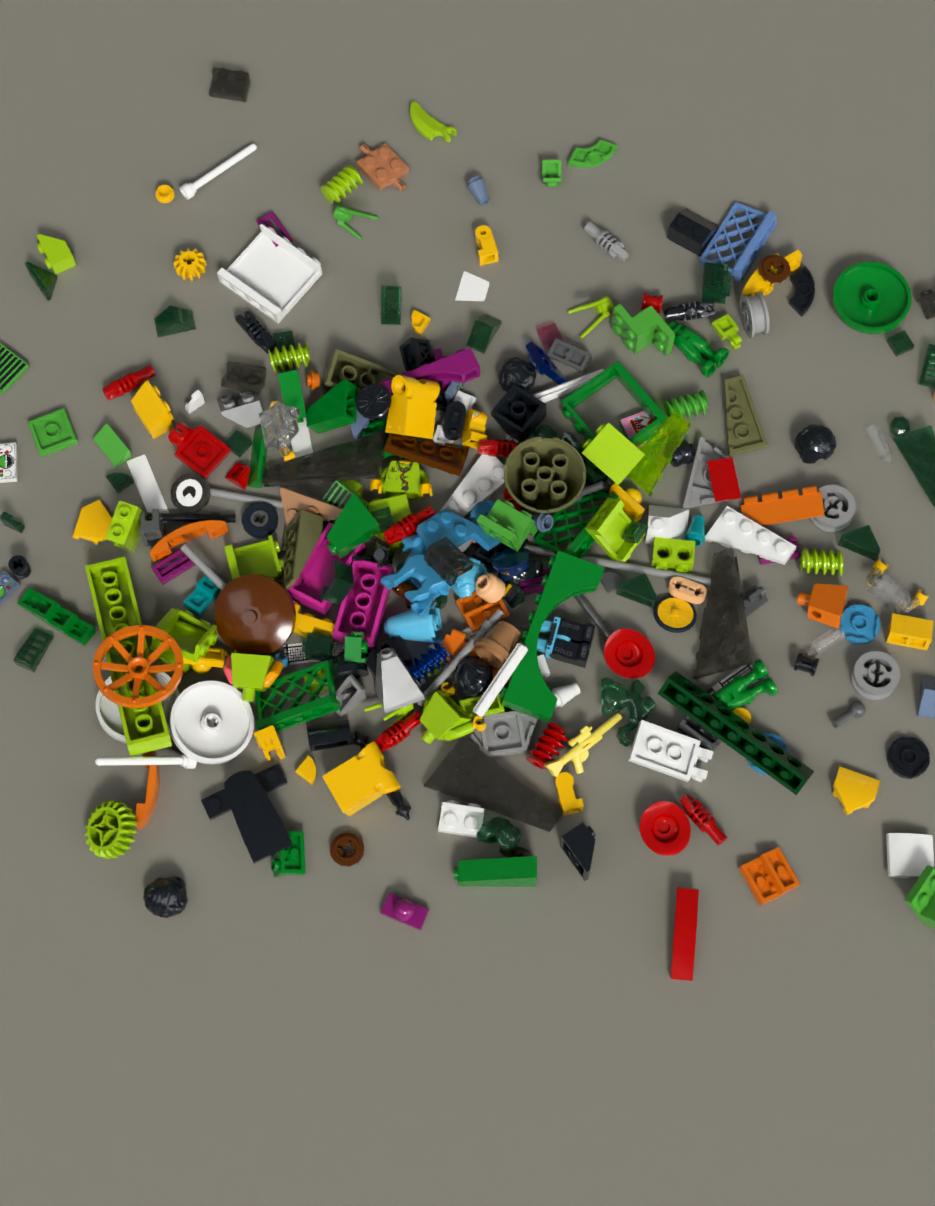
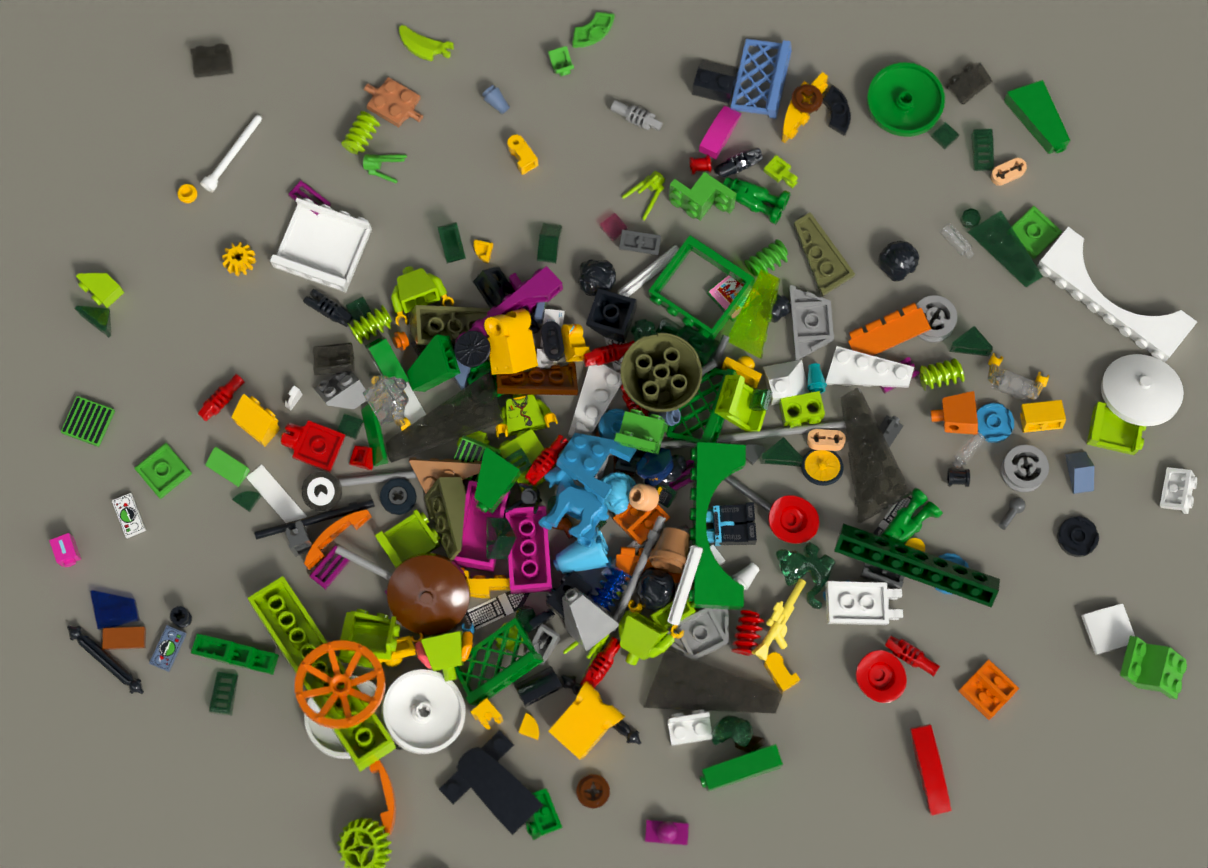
camera: 20 degrees left, 5 degrees up
clear green tile [0,512,25,533] -> none
yellow slope [72,500,112,545] -> none
white piece [95,754,197,769] -> none
lime panel [105,501,148,553] -> none
clear green slope [154,305,196,337] -> none
teal slope [183,575,225,616] -> none
clear green brick [302,633,334,662] -> none
green brick [344,631,369,663] -> none
clear smoke bracket [424,537,474,586] -> none
white sticker [455,271,490,301] -> none
clear blue wing [525,341,567,384] -> none
black slope [560,822,596,881] -> none
lime panel [582,422,646,485] -> none
clear green brick [701,262,731,304] -> none
red piece [707,457,741,502] -> none
light grey wheel [740,291,770,338] -> none
yellow slope [832,766,880,815] -> none
none -> lime torso [391,266,454,327]
none -> dark pink slope [699,106,742,159]

